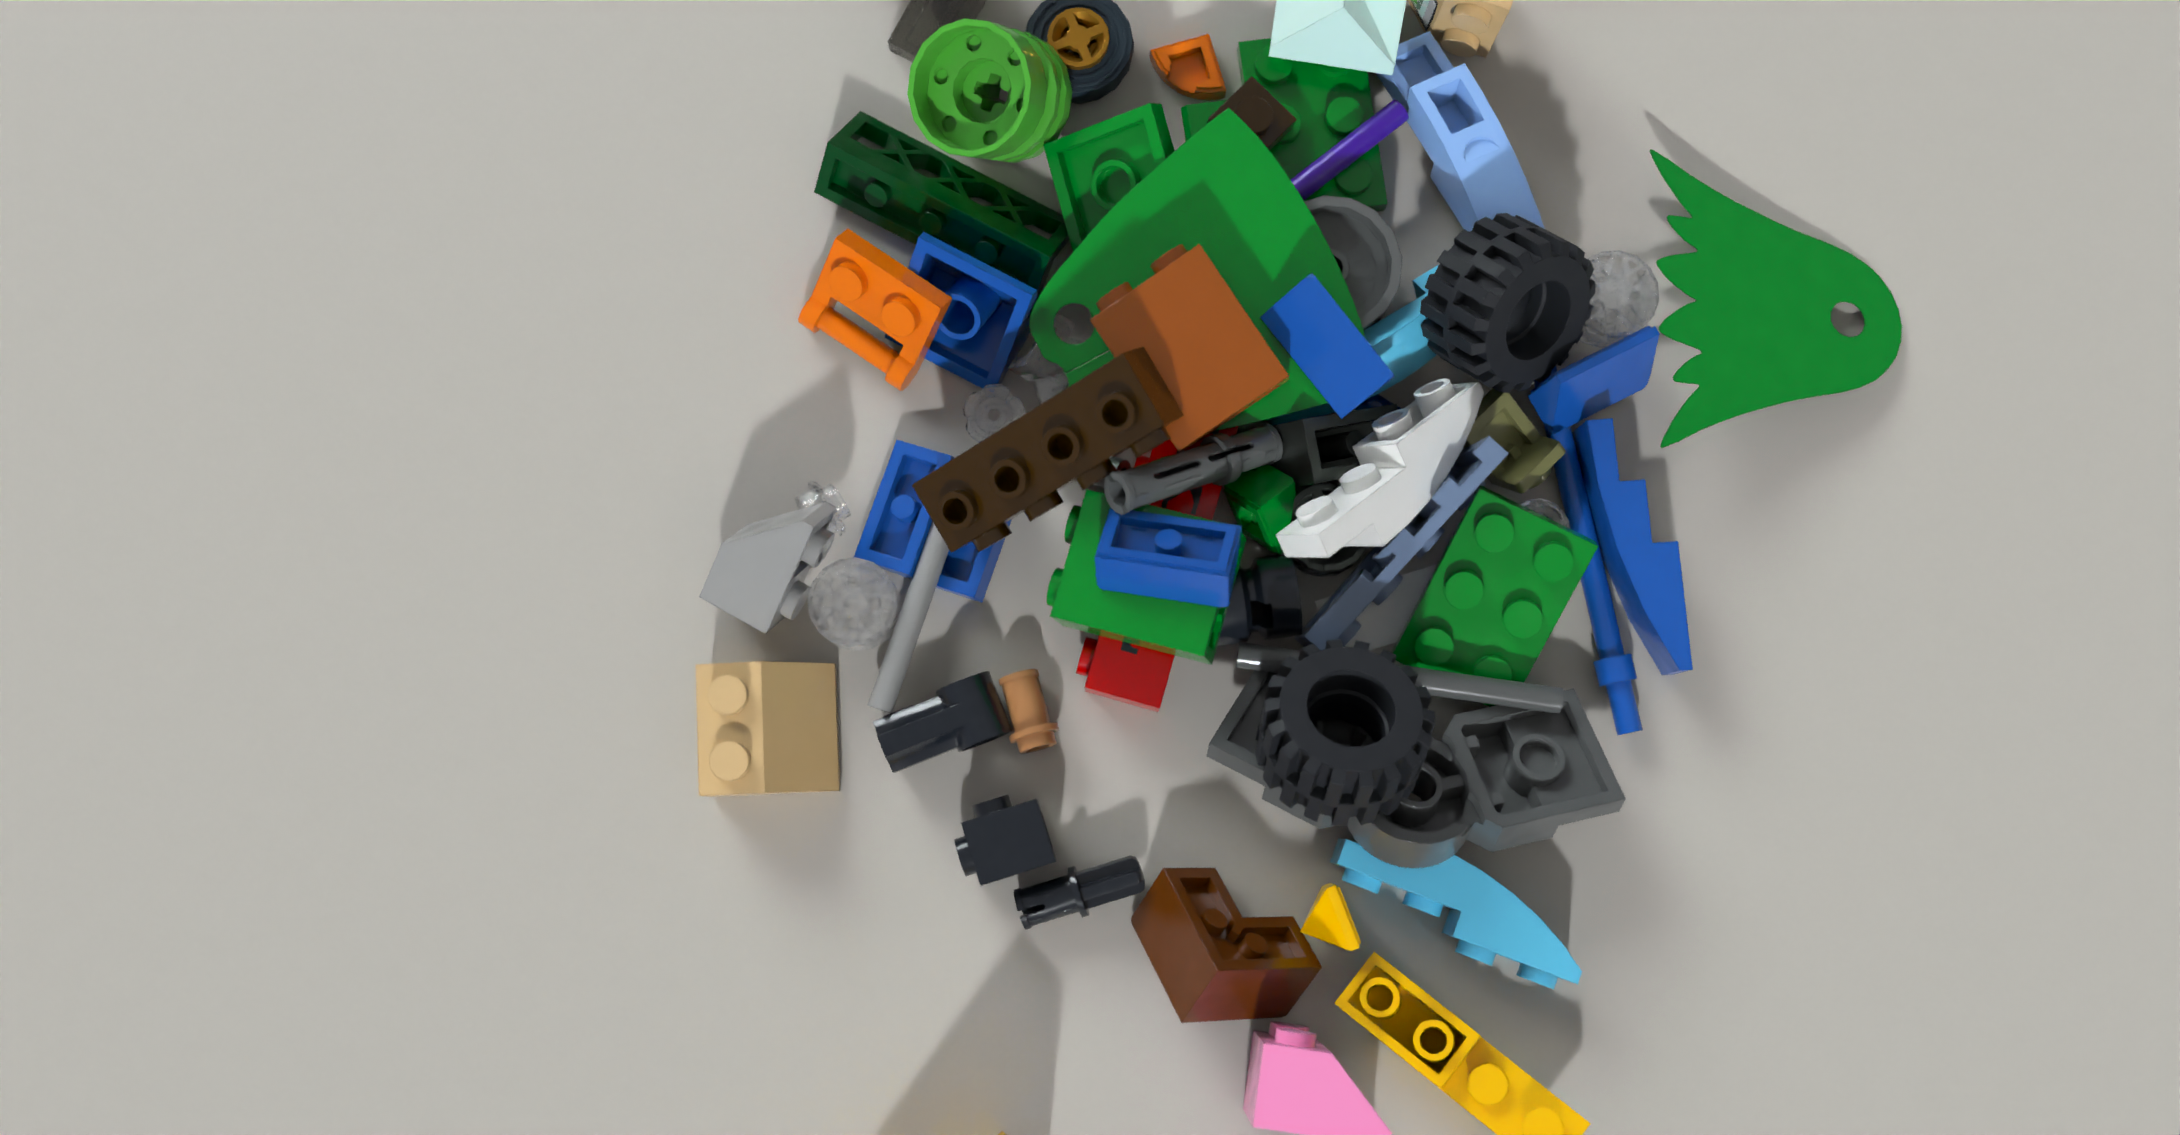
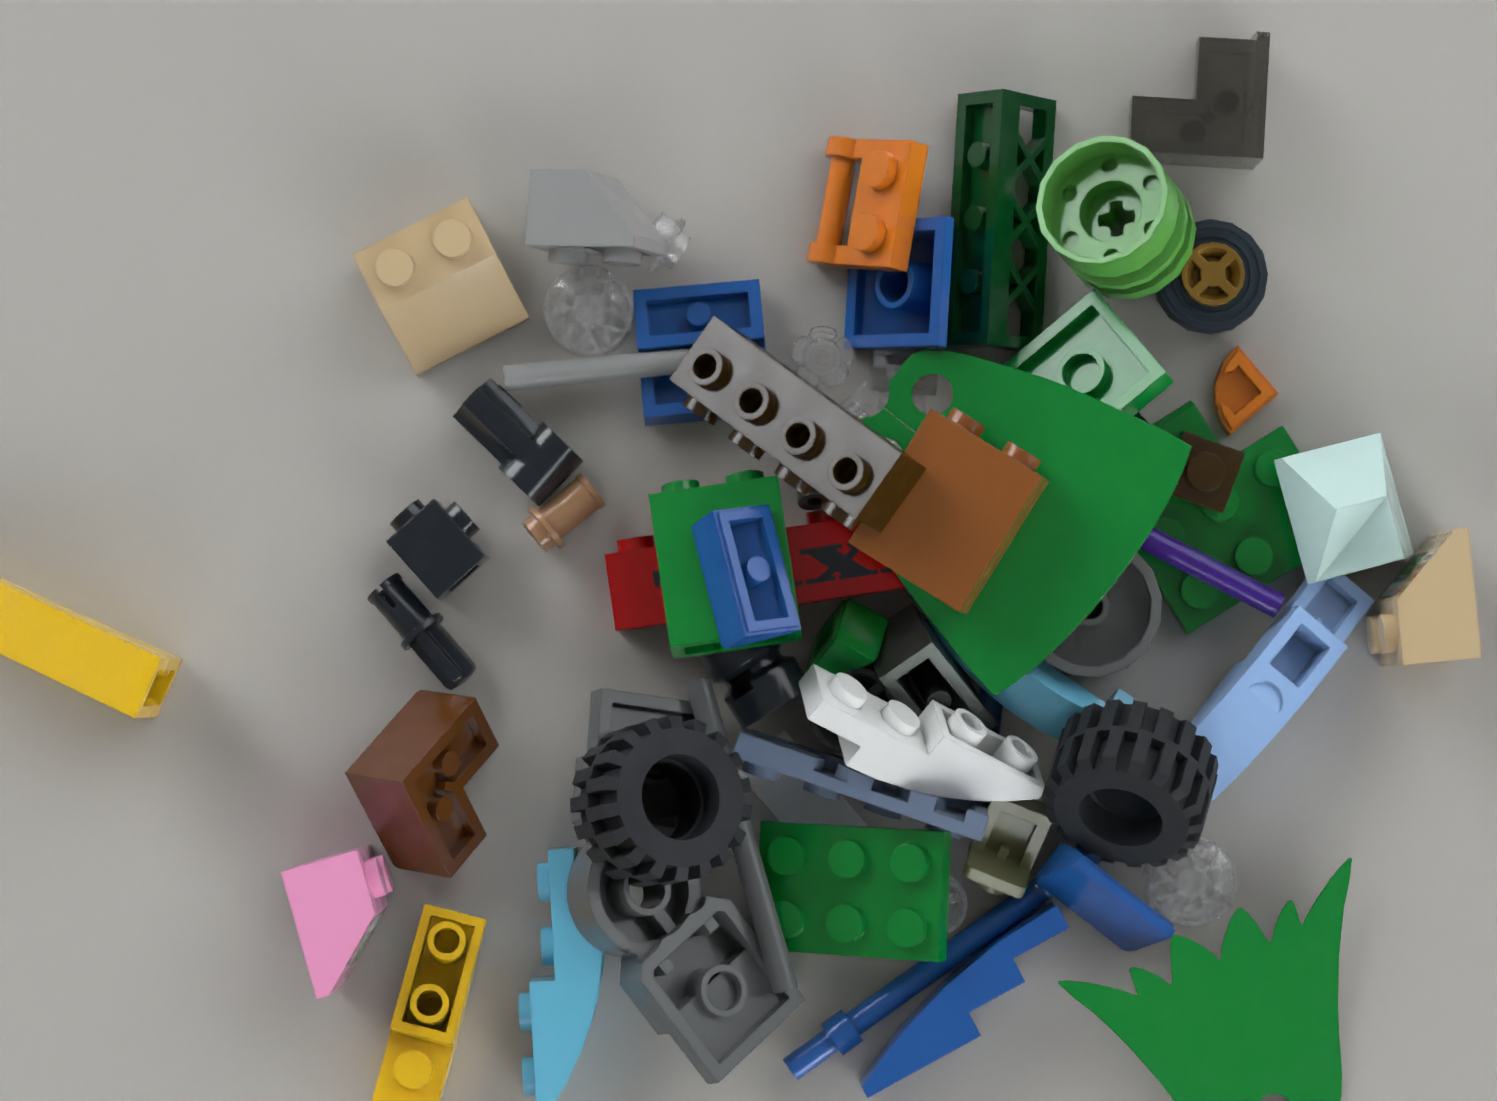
camera: 65 degrees right, 5 degrees up
dark grey pin [1104,423,1283,515] -> none
blue slope [1260,273,1394,419] -> none
yellow slope [1300,882,1361,951] -> none

